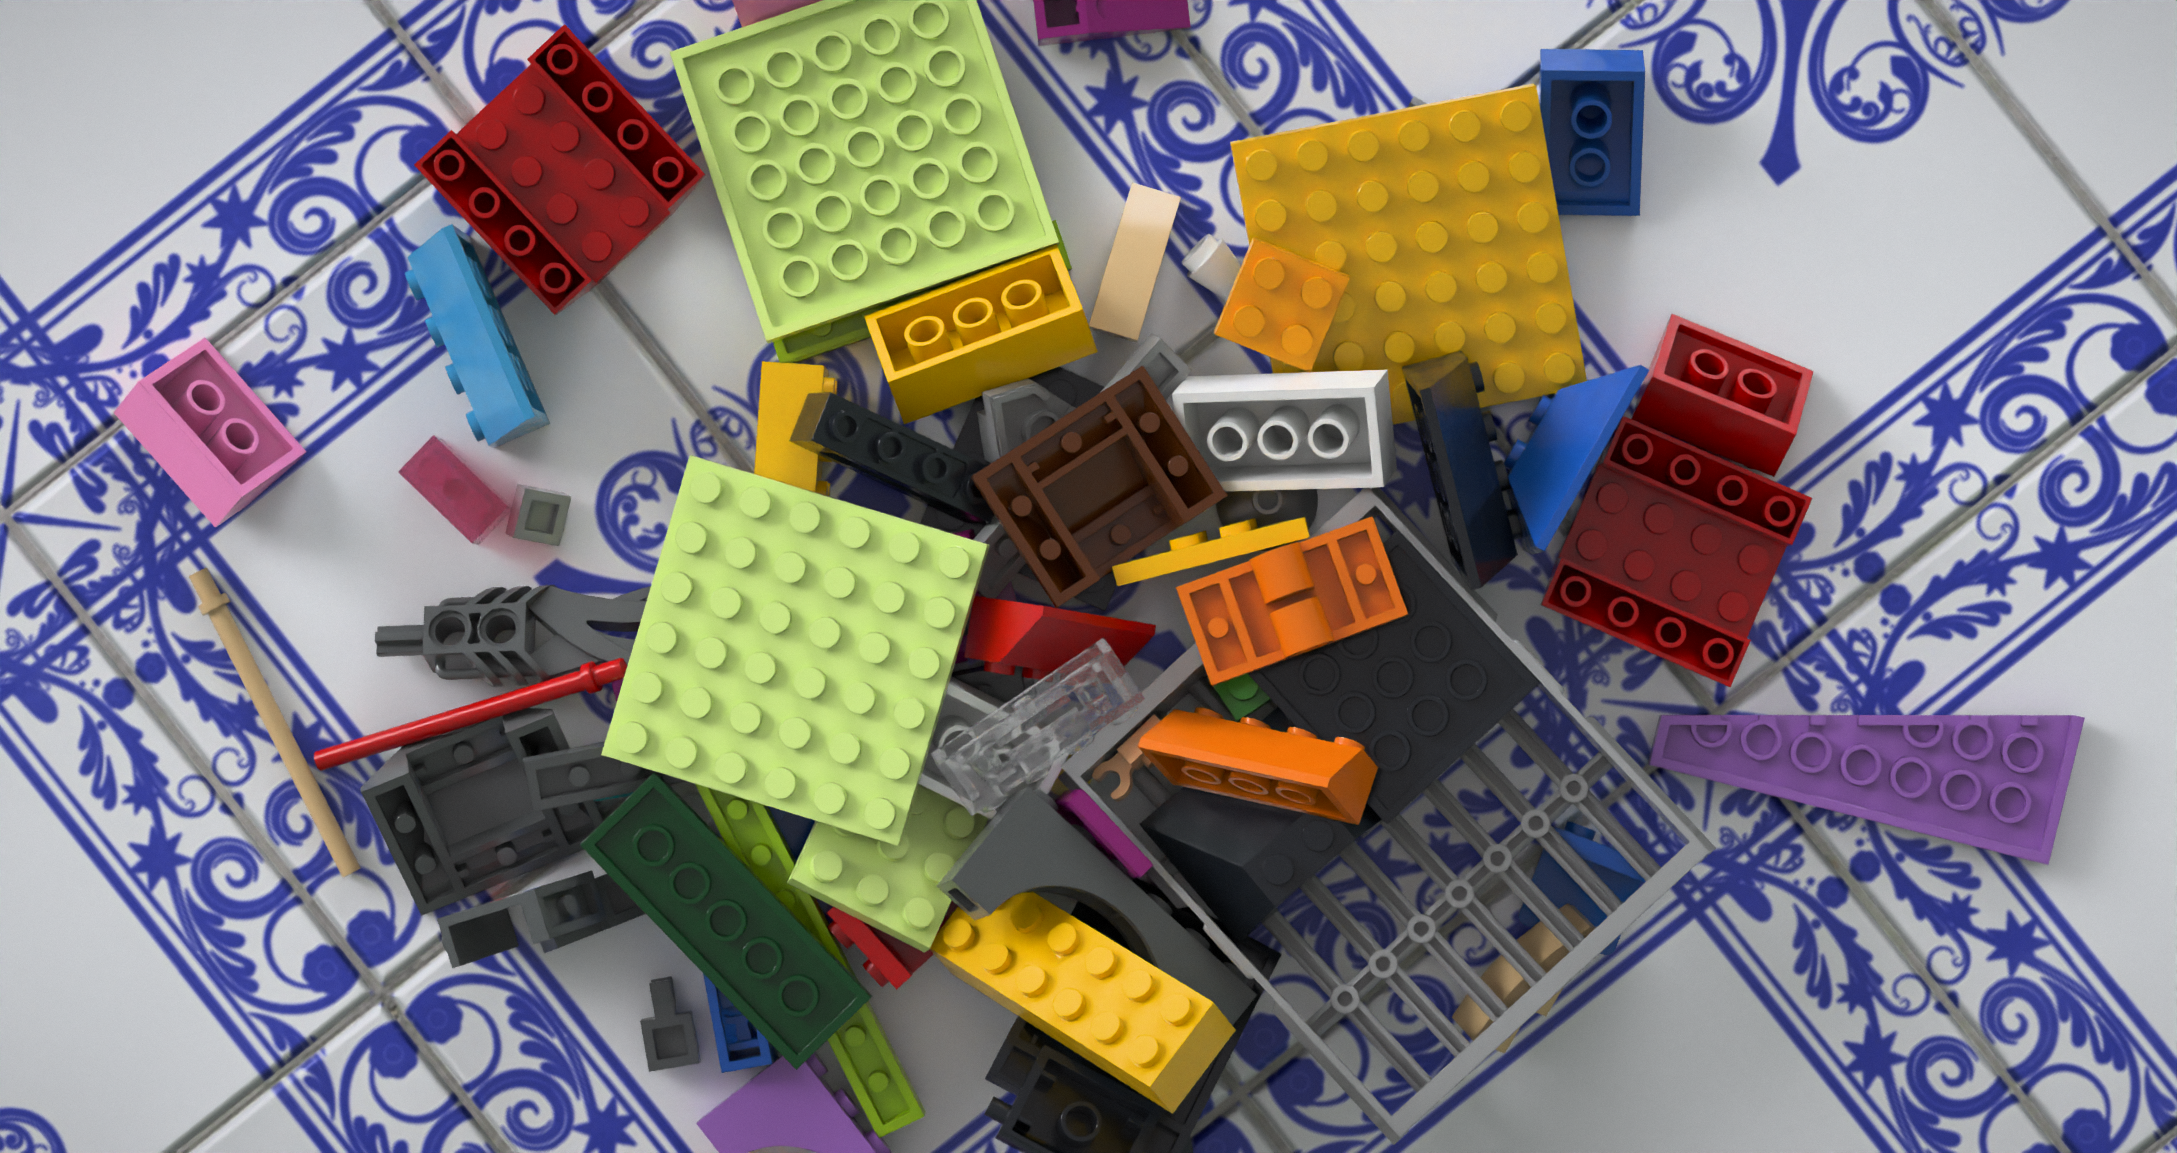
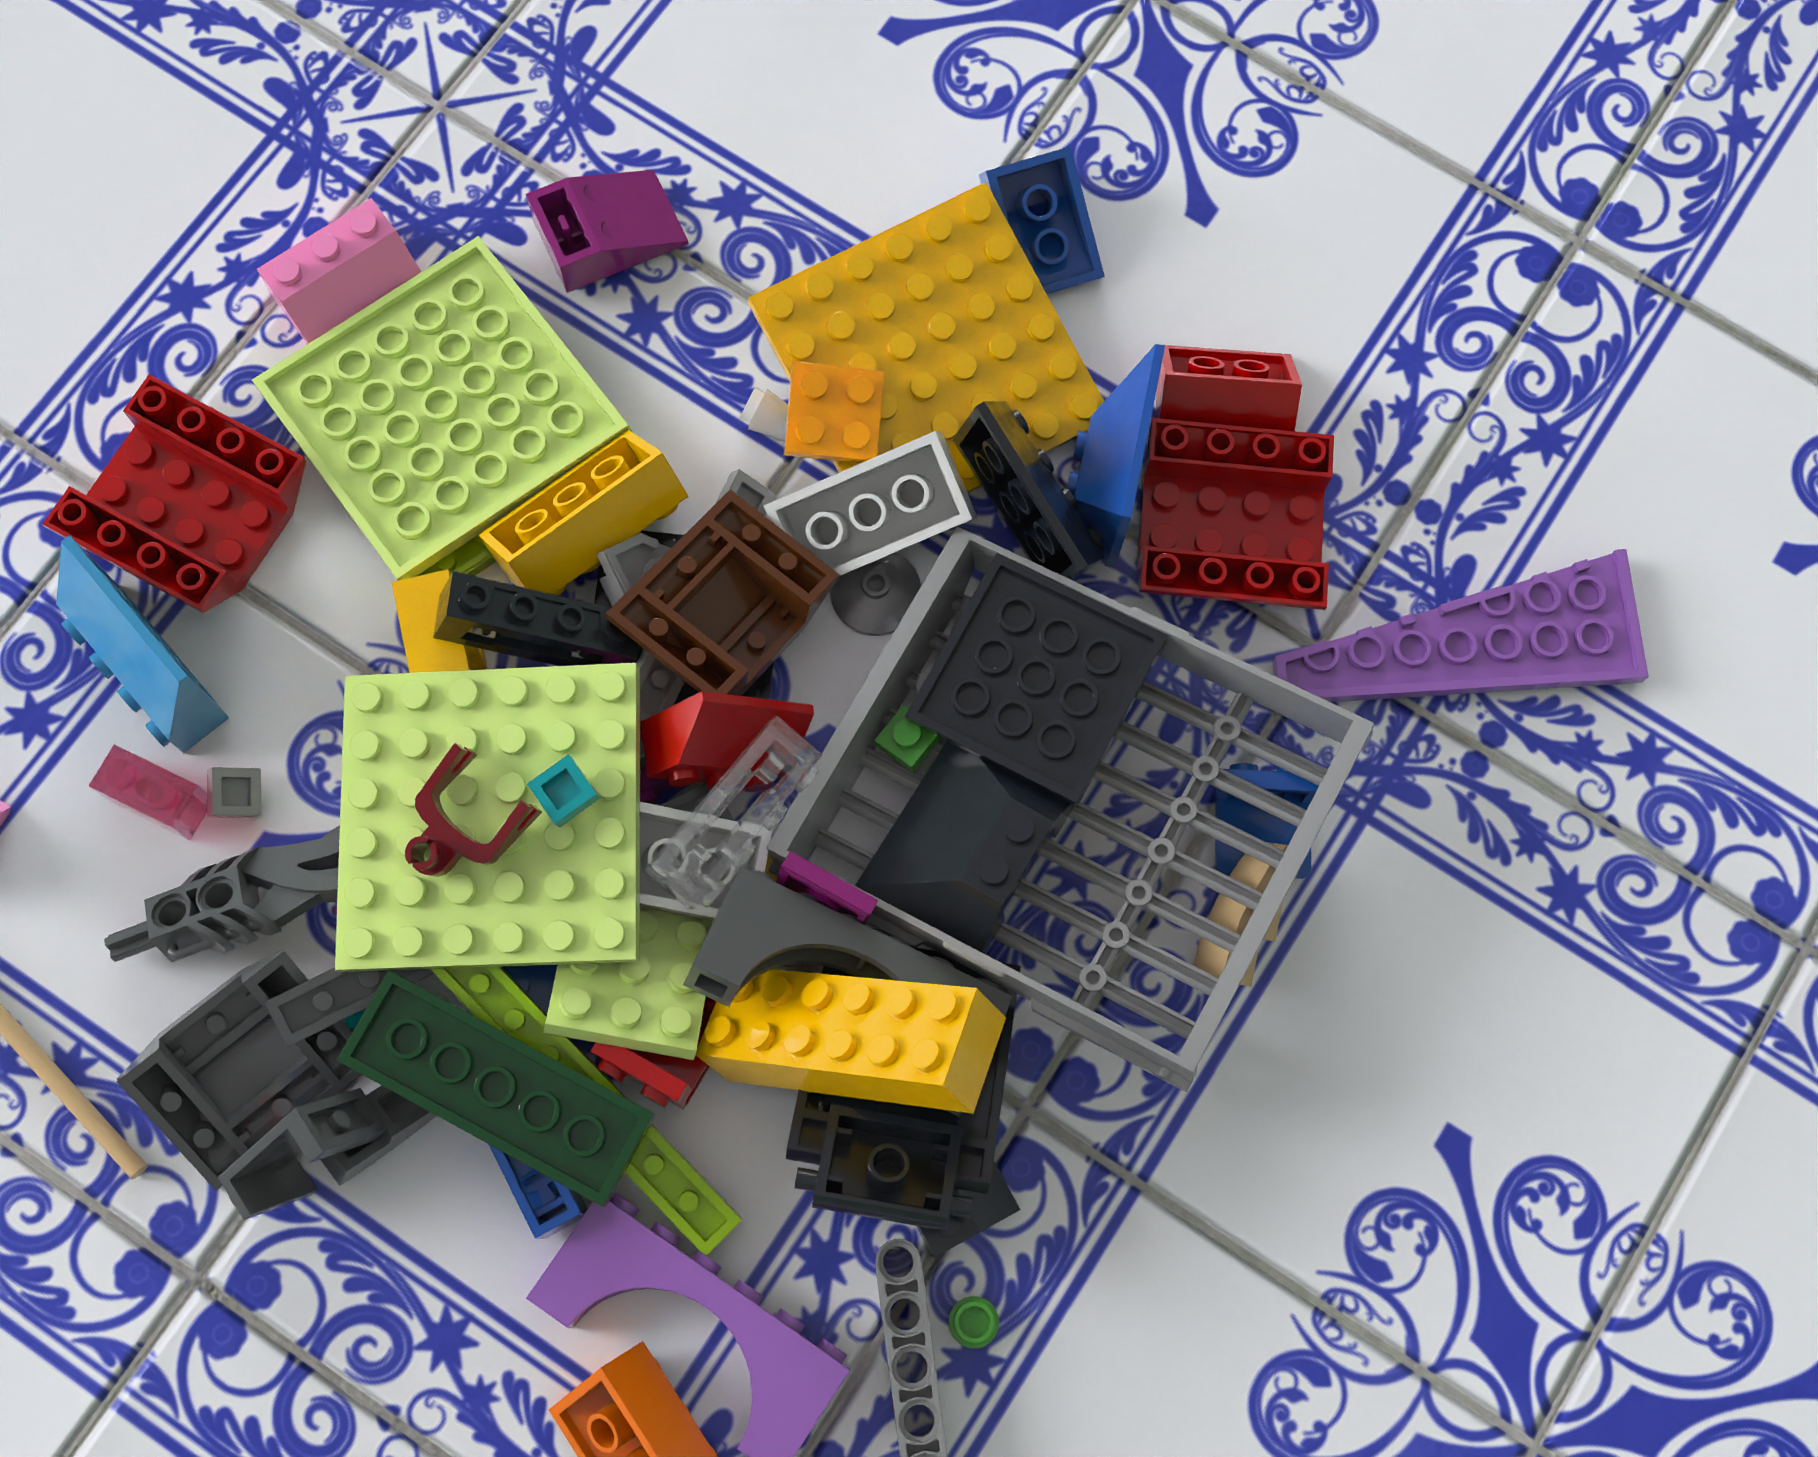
camera: 20 degrees left, 15 degrees down
red bar [314,658,627,771] -> none
dark grey plate [640,976,701,1072] -> none
tan slope [1089,183,1181,343] -> none
light nougat plate [1092,714,1160,802] -> none
yellow wing [1112,517,1310,586] -> none
orange slope [1138,707,1378,825] -> none
orange plate [1176,516,1408,686] -> none
none -> dark red piece [405,743,542,877]
none -> teal plate [527,754,601,828]

